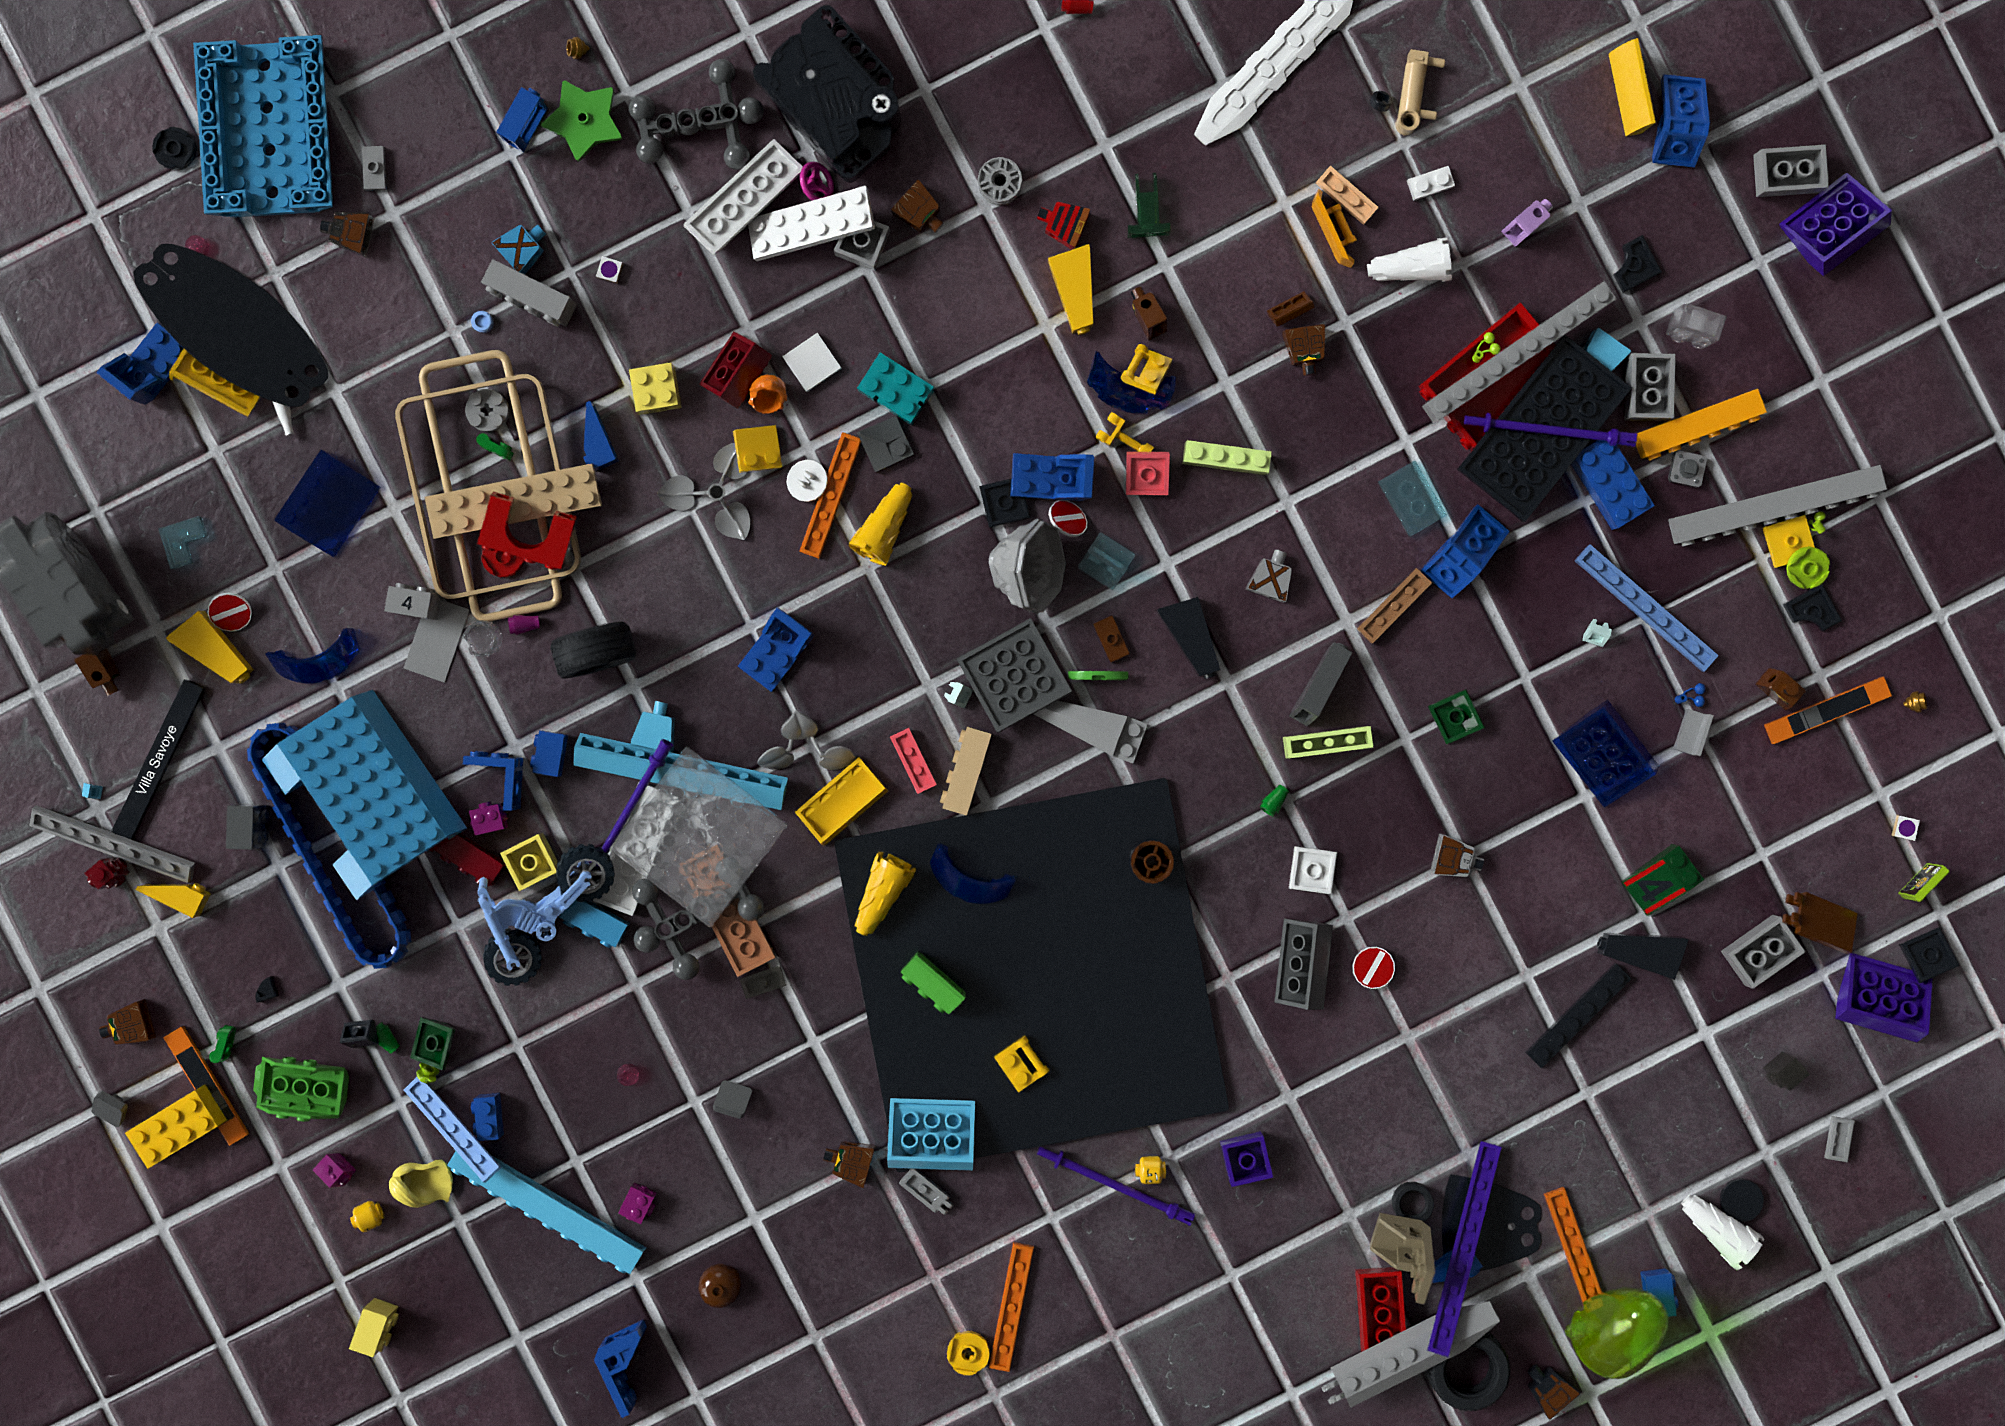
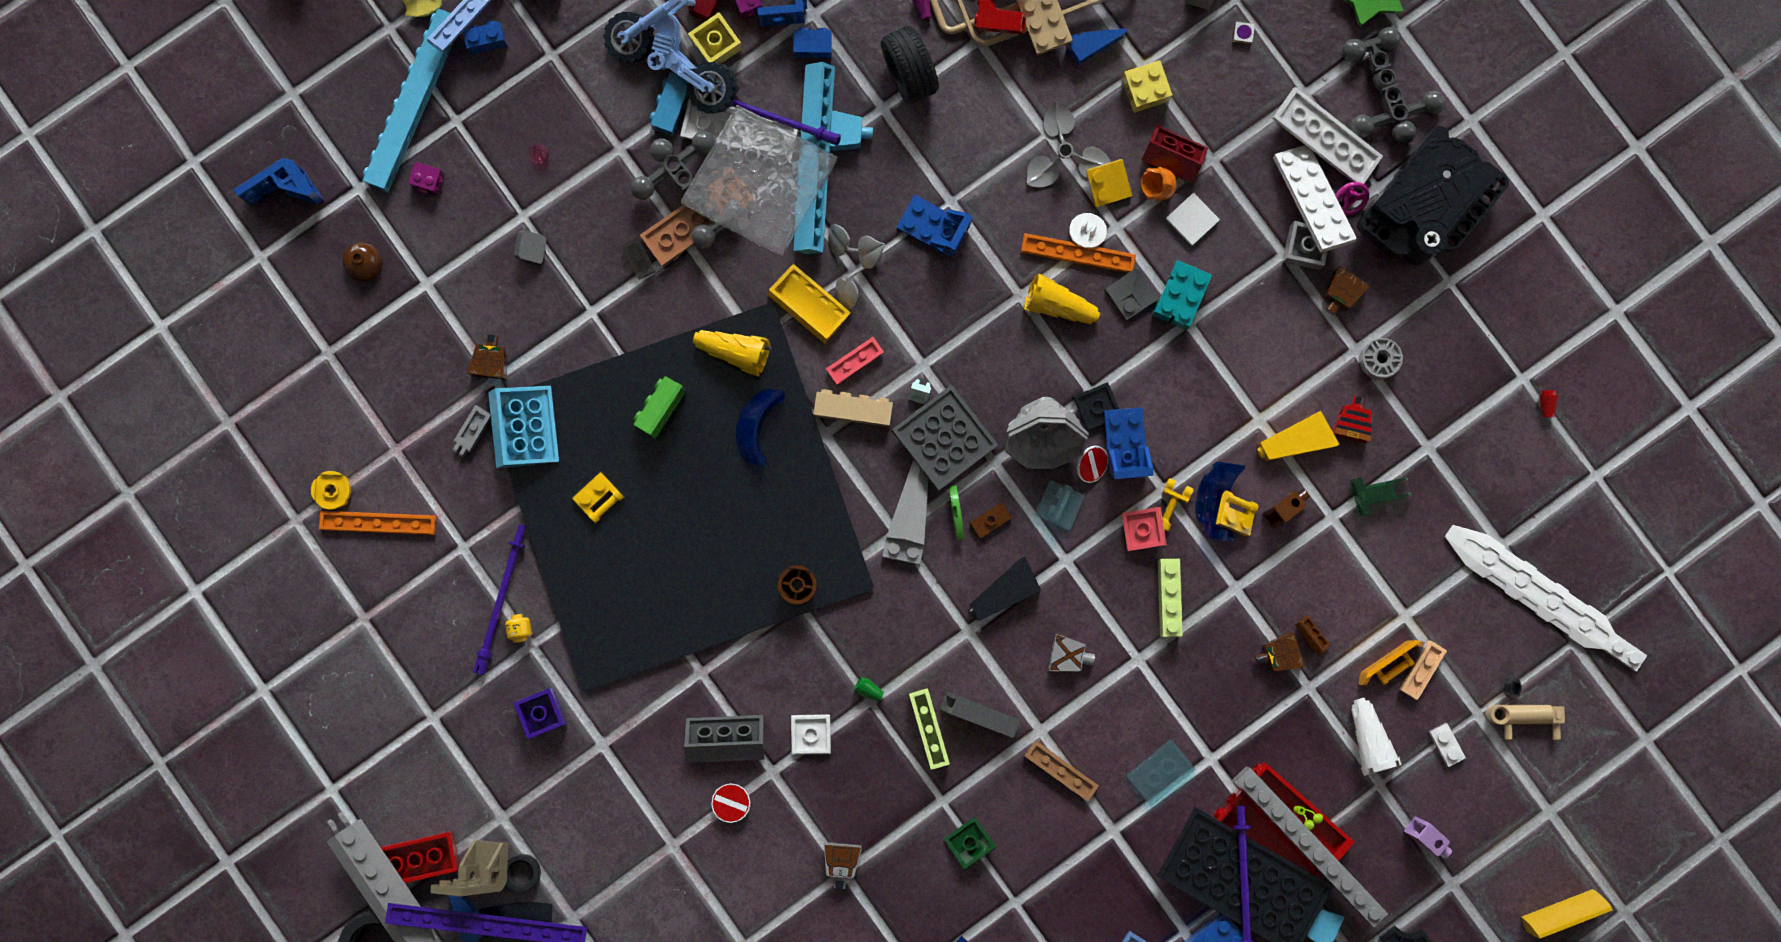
camera: 75 degrees right, 5 degrees down
blue bracket [1420,504,1510,598] -> none

